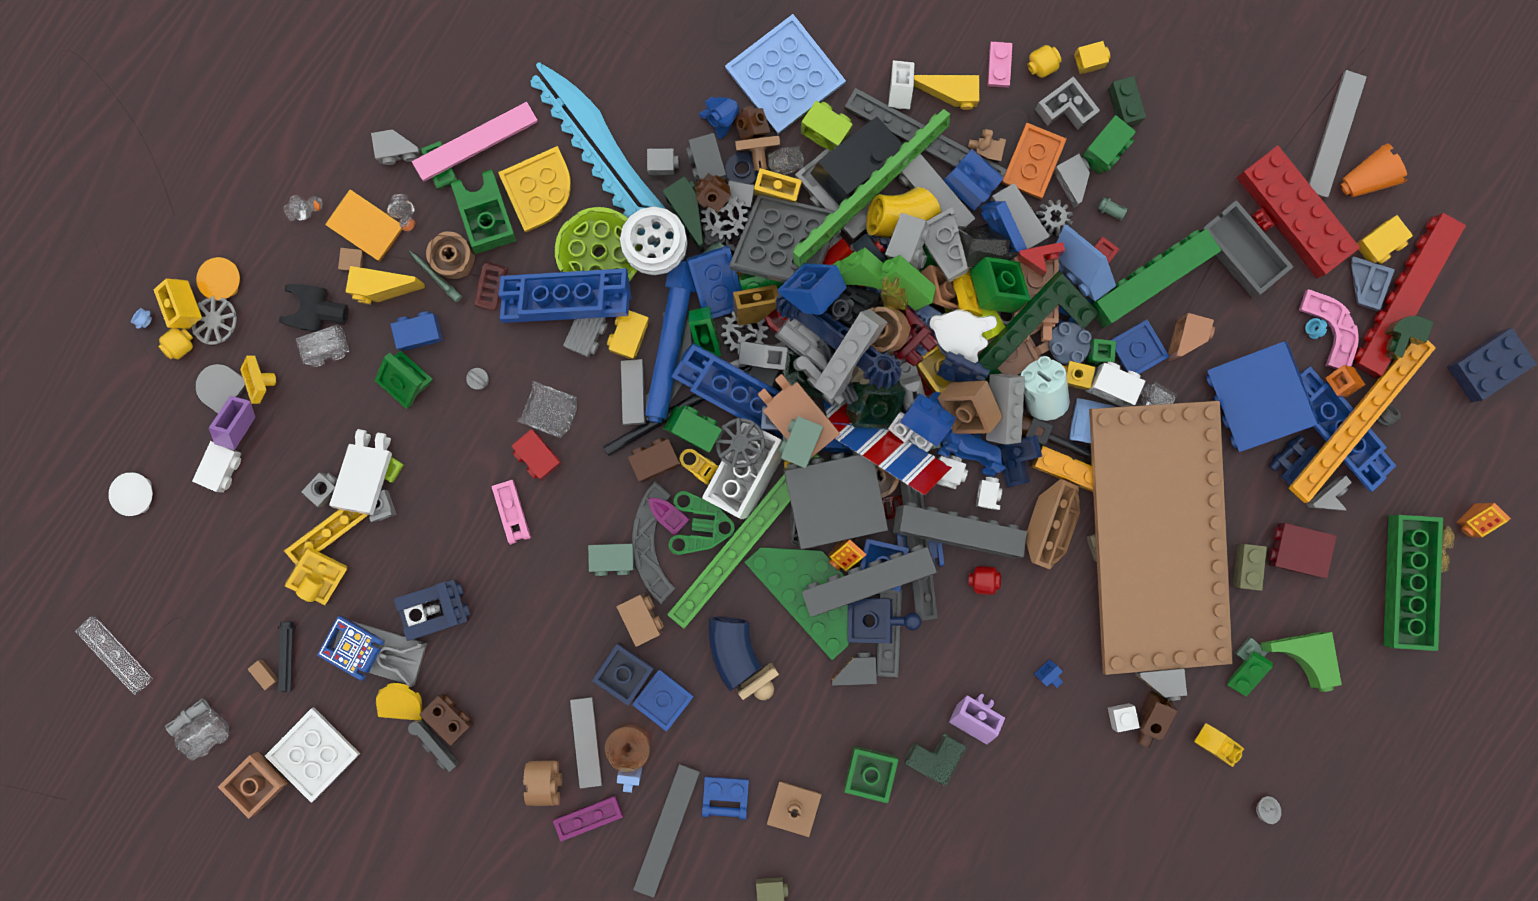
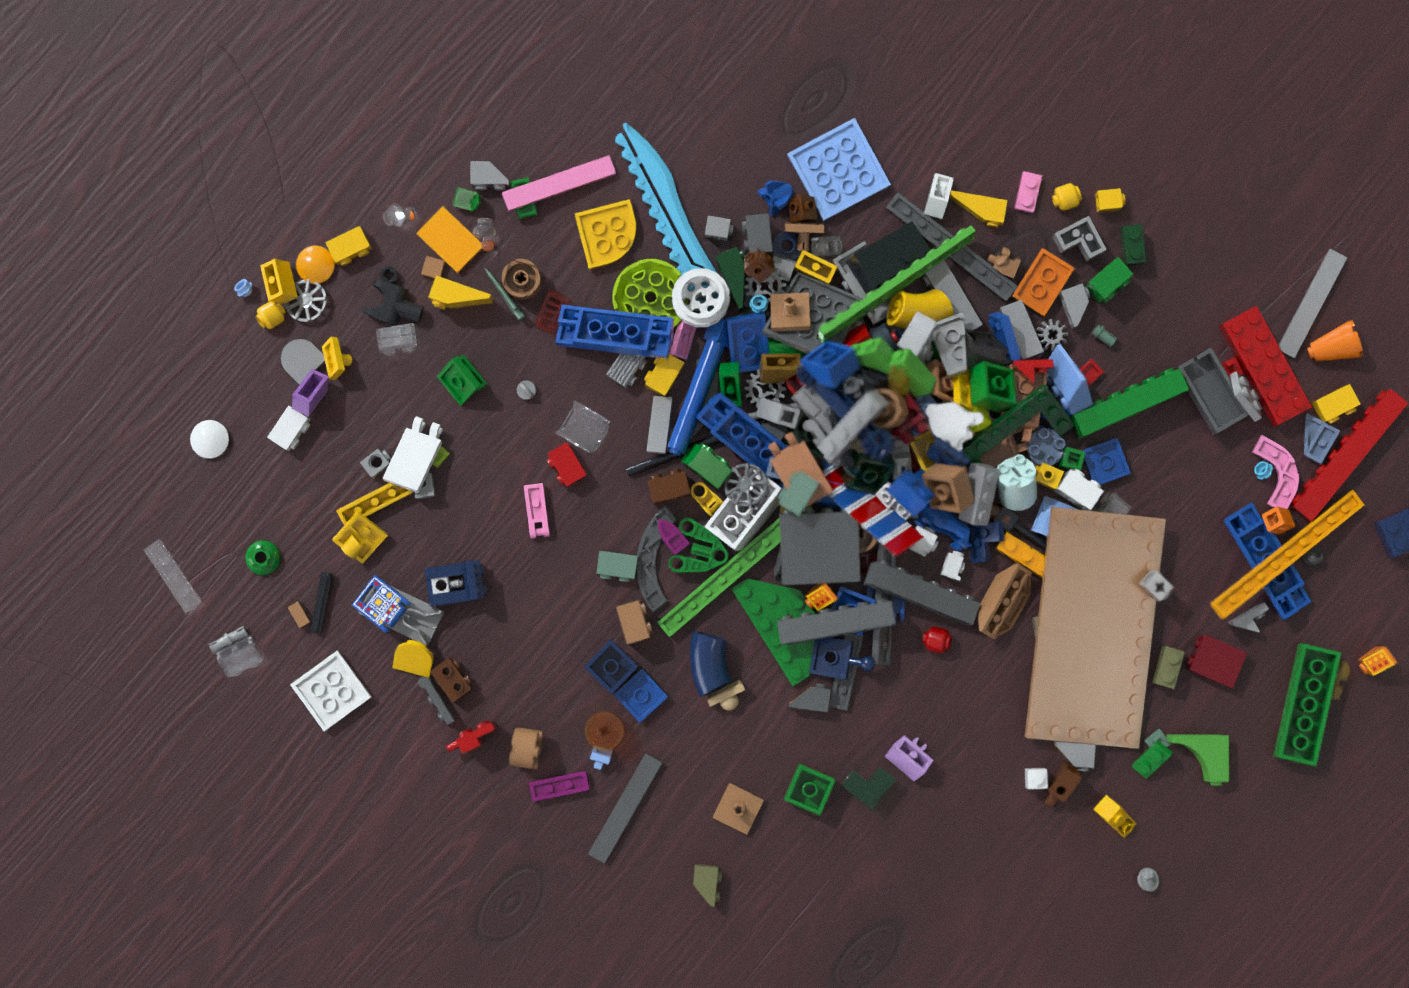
camera: 10 degrees right, 0 degrees up
nougat brick [218,751,289,819] -> none
blue brick [391,311,443,351] -> none
green brick [451,169,517,254] -> none
light grey tile [570,697,602,788] -> none
blue plate [702,776,749,820] -> none
lime brick [801,101,853,152] -> none
blue bracket [943,149,1004,211] -> none
blue tile [1034,659,1063,688] -> none
nougat slope [1166,313,1215,361] -> none
blue panel [1206,340,1319,452] -> none
dark blue plate [1269,435,1319,487] -> none
dark green brick [1385,316,1434,360] -> none
none -> green piece [245,540,281,575]
none -> yellow brick [325,226,372,266]
none -> black bush [380,266,398,284]
none -> red plate [446,720,497,753]
none -> green plate [453,187,482,211]
none -> bright pink plate [669,320,696,360]
none -> medium azure plate [749,295,768,313]
none -> medium nougat tile [770,292,810,332]
none -> light grey brick [1139,570,1173,601]
none -> light grey plate [1230,371,1262,422]

